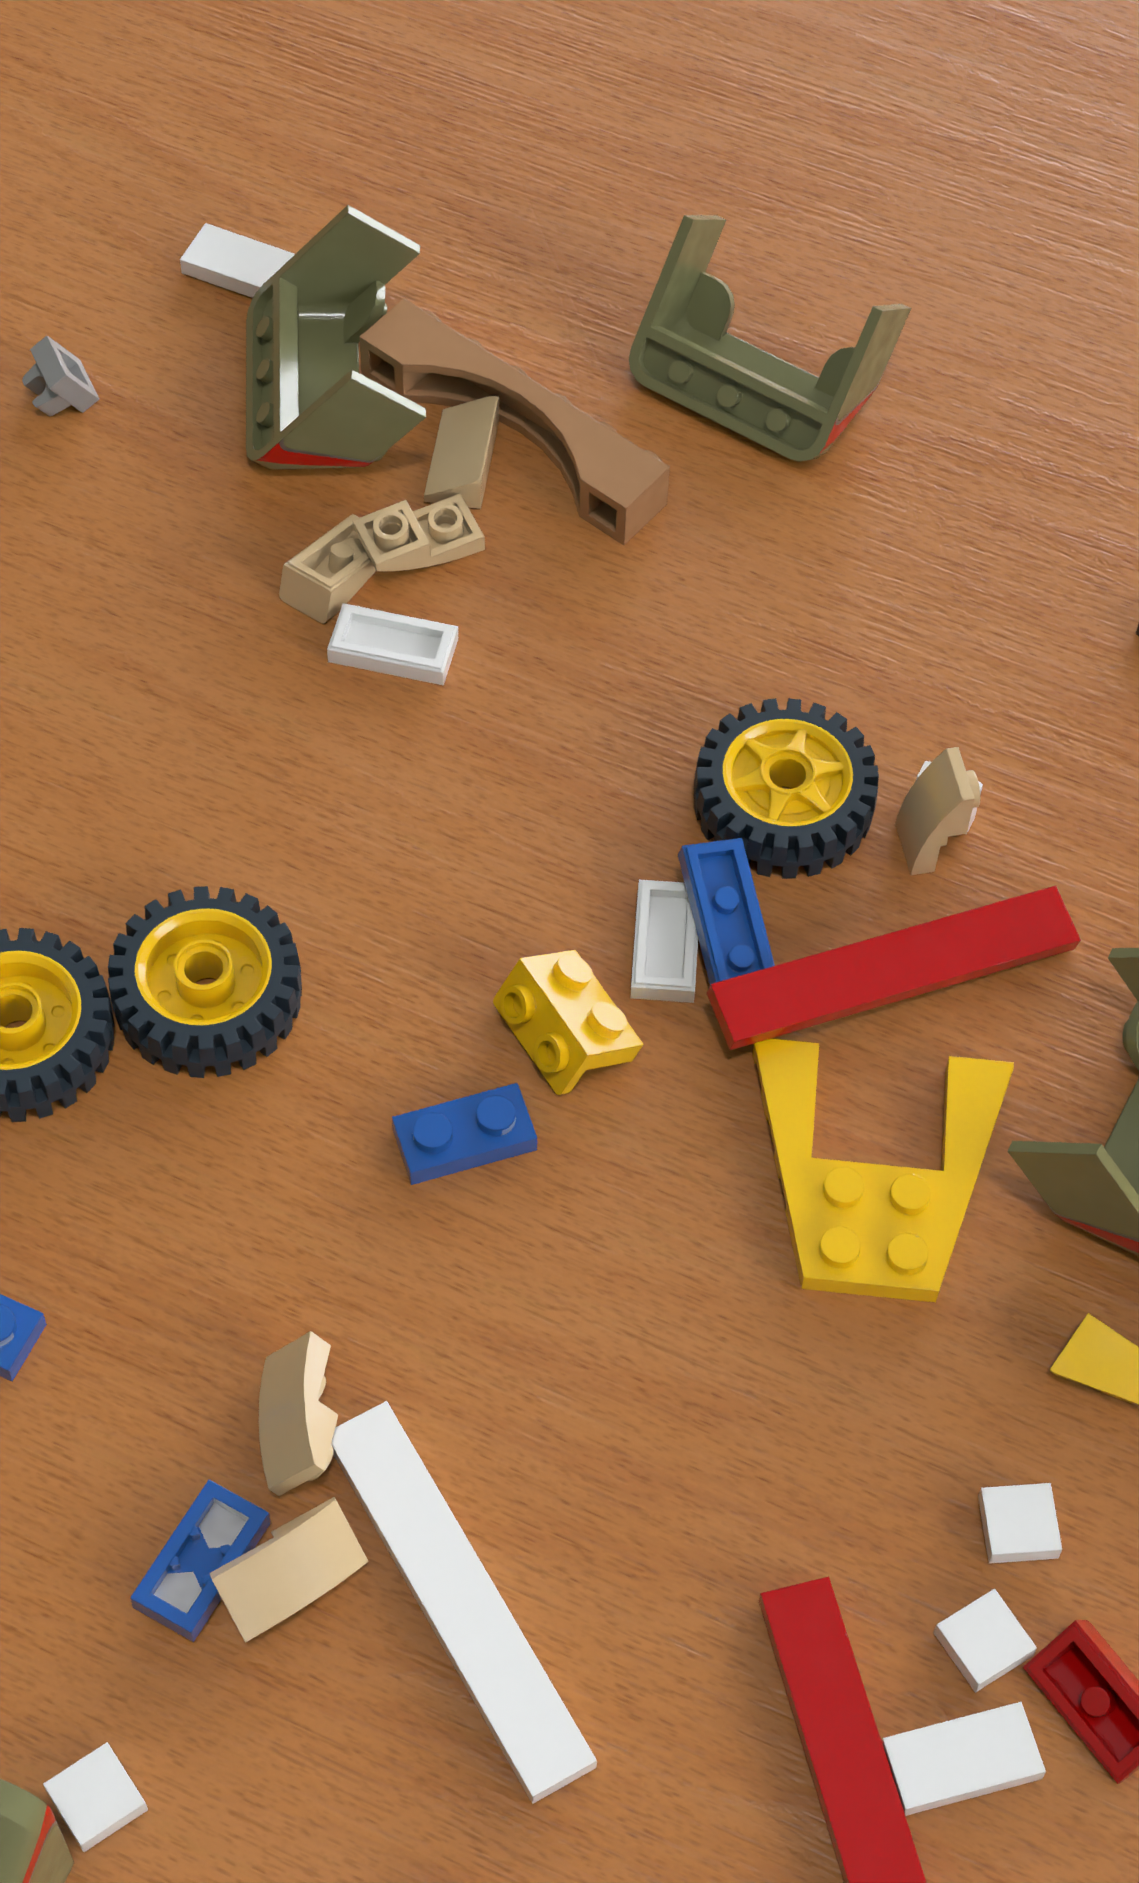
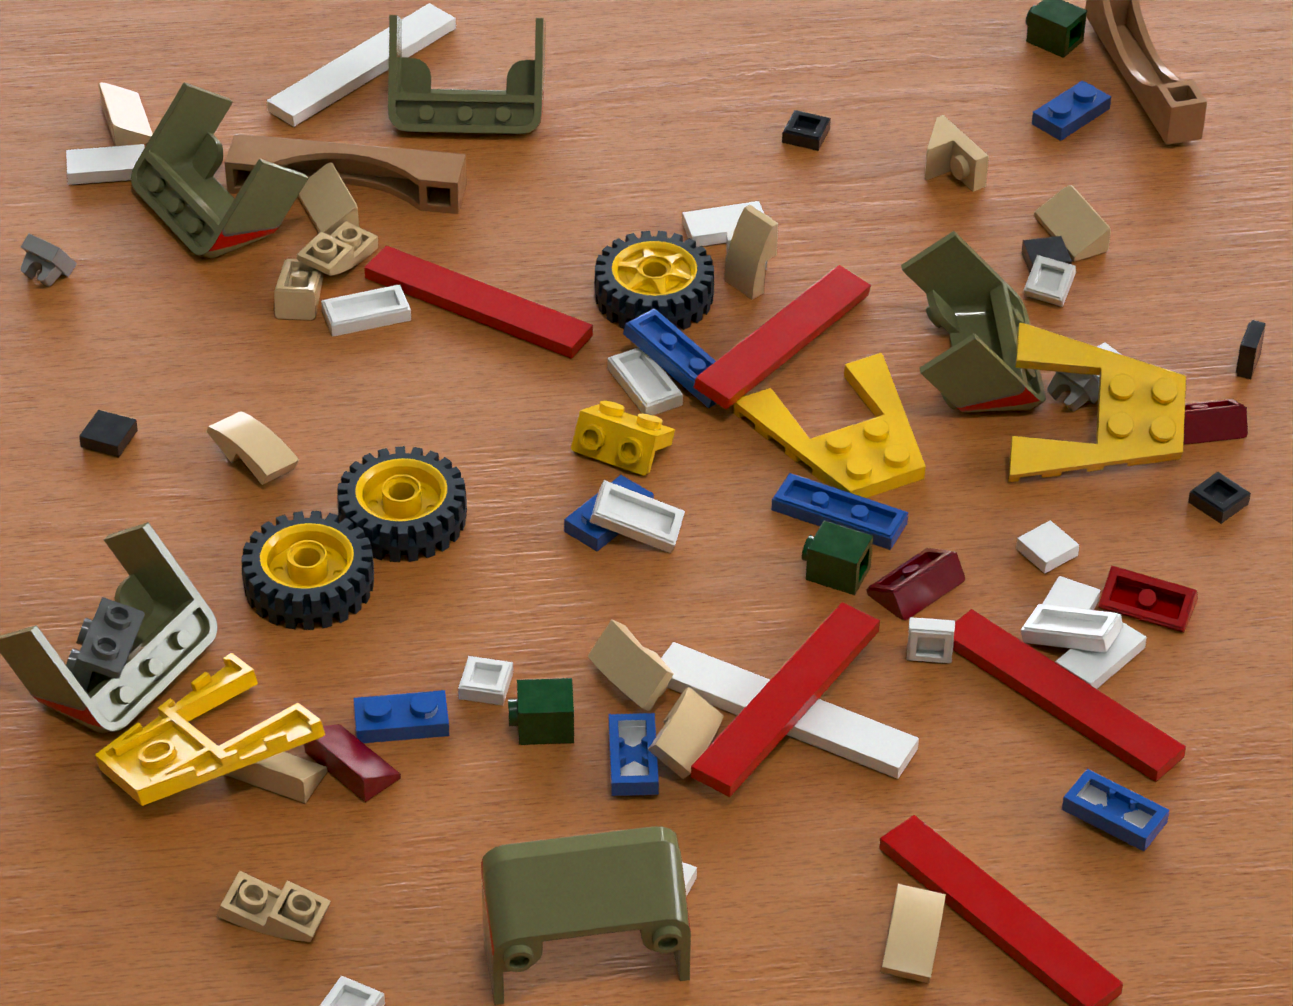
camera: 30 degrees left, 15 degrees down
none -> slope [99,83,153,146]
none -> tan slope [207,411,299,485]
none -> white tile [267,3,456,127]
none -> red tile [364,245,593,359]
none -> white tile [458,656,513,706]
none -> dark green brick [508,678,574,745]
none -> white tile [589,480,685,553]
none -> white tile [682,201,764,247]
none -> red tile [691,602,880,797]
none -> blue tile [771,473,908,550]
none -> dark green brick [802,521,873,595]
none -> dark red slope [866,548,965,620]
none -> white tile [906,617,955,663]
none -> white tile [1021,604,1123,653]

